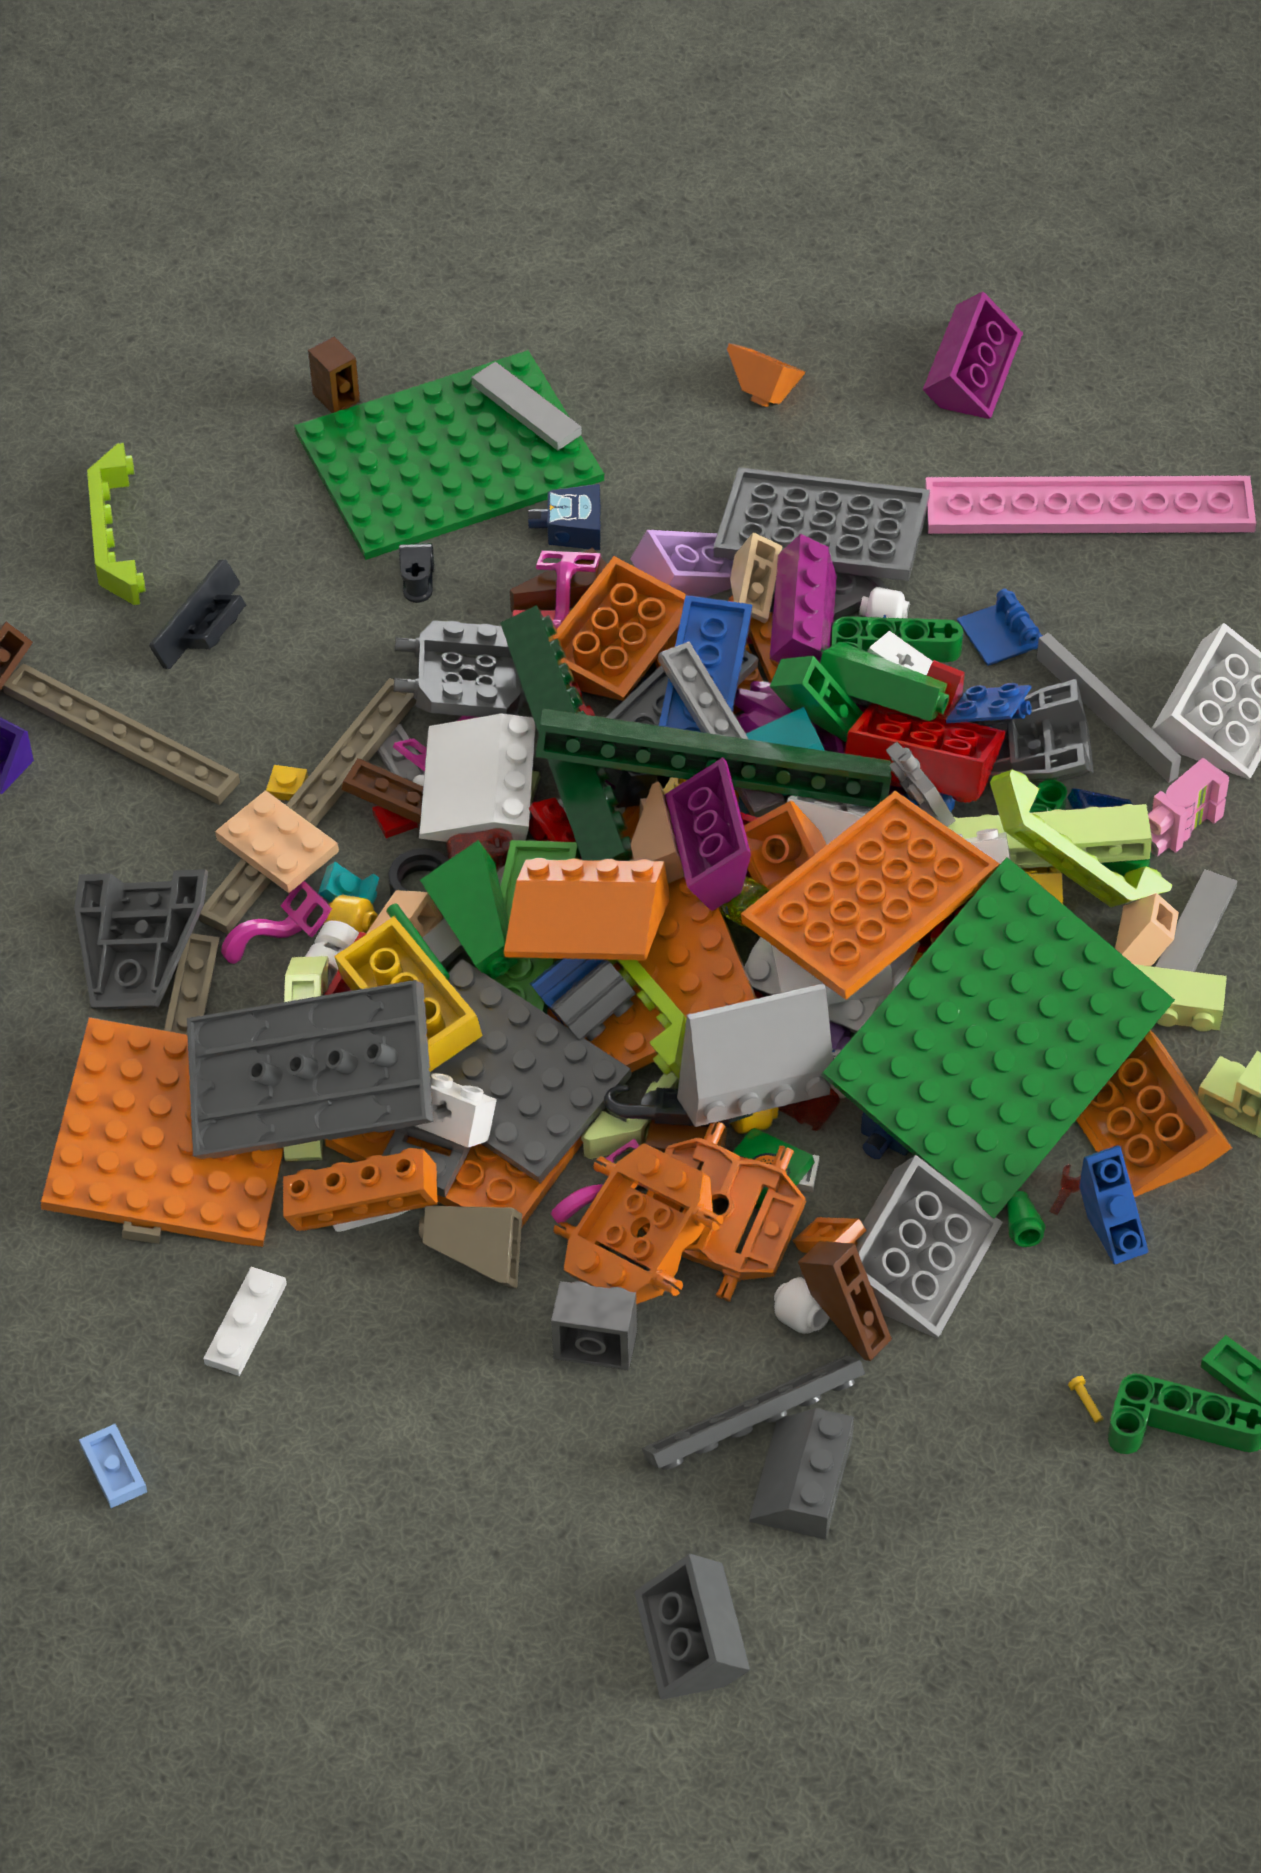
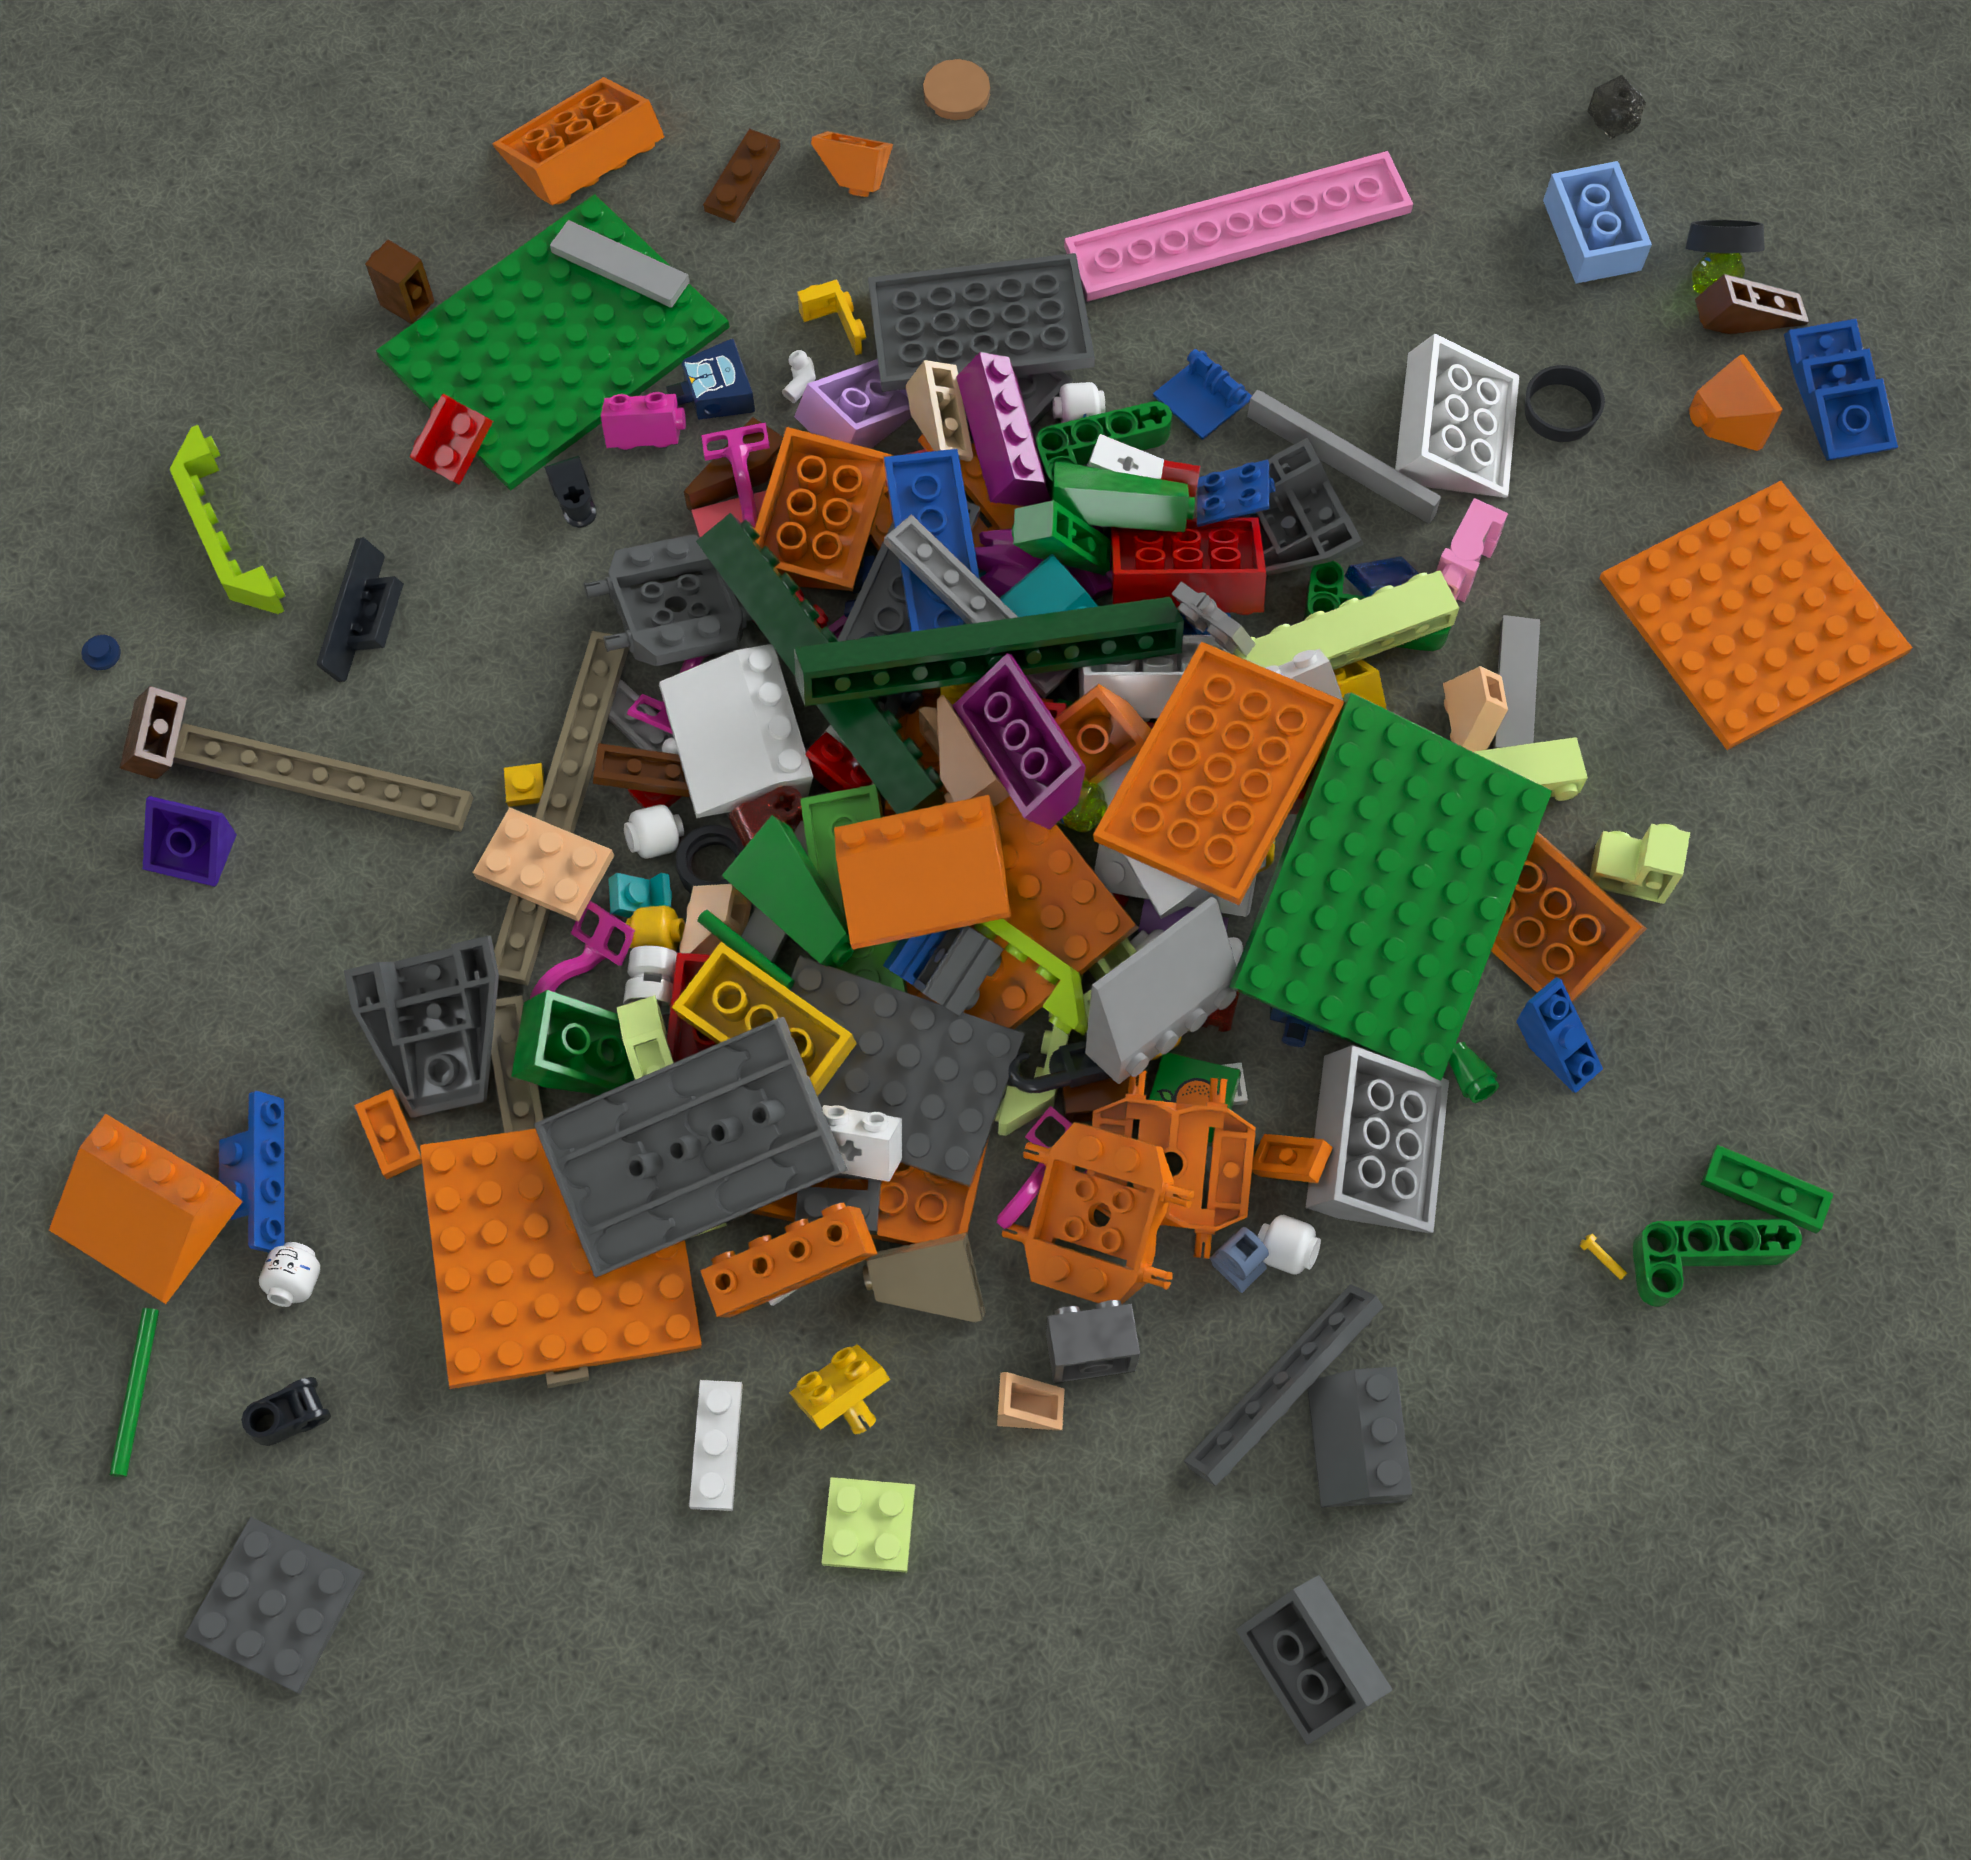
camera: 20 degrees left, 15 degrees up
light blue plate [79,1424,147,1508] -> none
reddish brown slope [798,1241,892,1361] -> none
magenta slope [923,291,1023,419] -> none
lime slope [990,769,1172,907] -> none
clear red hand [1049,1164,1081,1215] -> none
none -> orange plate [354,1089,422,1180]
none -> red bracket [410,394,493,485]
none -> orange slope [492,77,665,205]
none -> green slope [511,990,635,1095]
none -> dark pink brick [601,392,686,450]
none -> white head [624,805,684,859]
none -> reddish brown plate [703,128,781,223]
none -> white arm [782,350,816,403]
none -> yellow plate [789,1344,890,1434]
none -> yellow bracket [797,279,866,355]
none -> yellowish green plate [822,1477,915,1573]
none -> medium nougat tile [923,59,990,120]
none -> light nougat slope [997,1372,1065,1430]
none -> sand blue leg [1209,1227,1269,1293]

